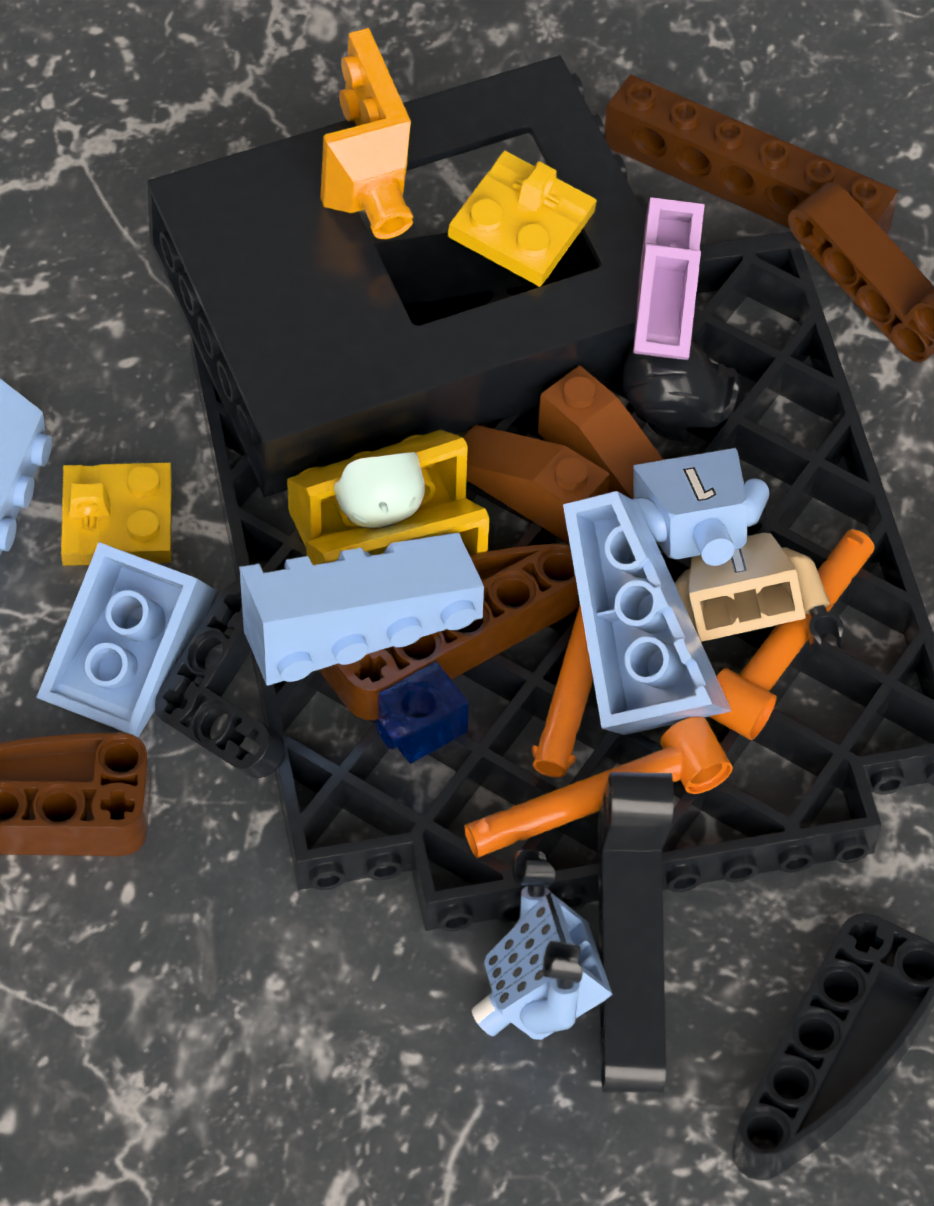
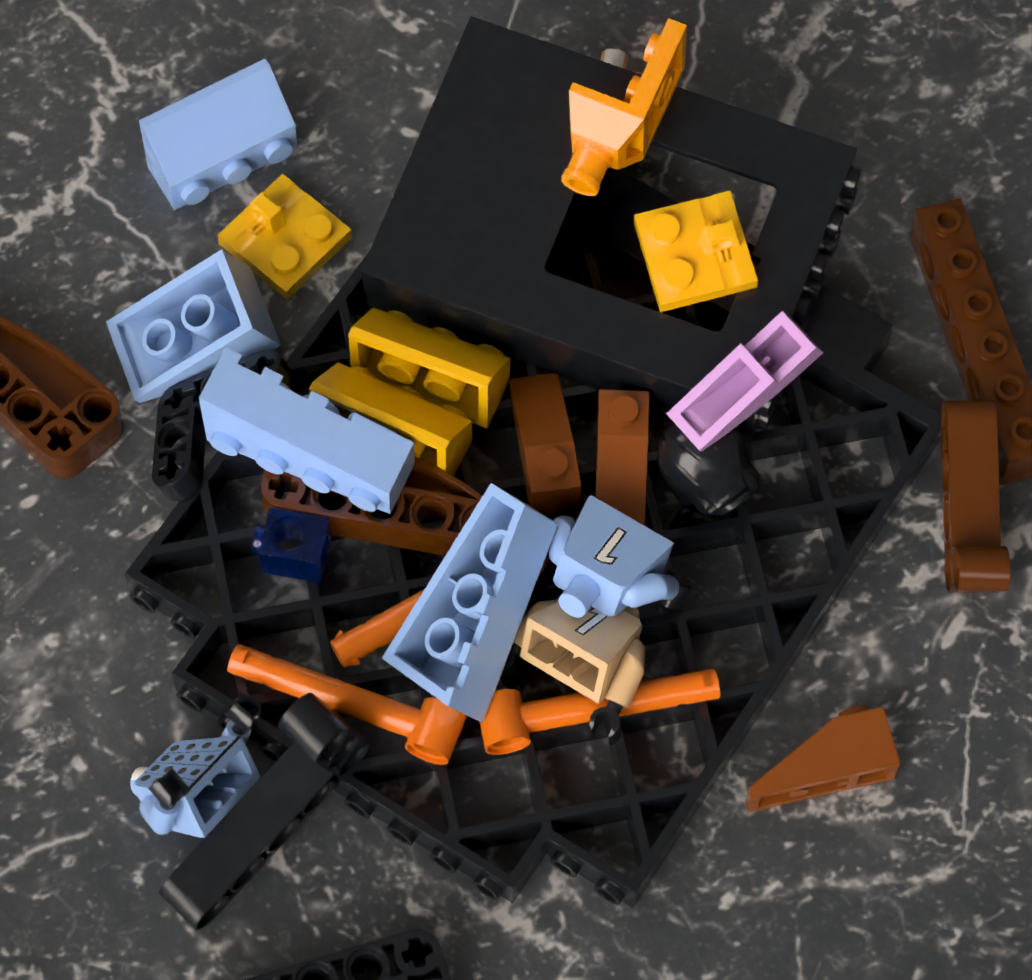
camera: 45 degrees right, 10 degrees up
light aqua helmet [334,452,425,528] -> none

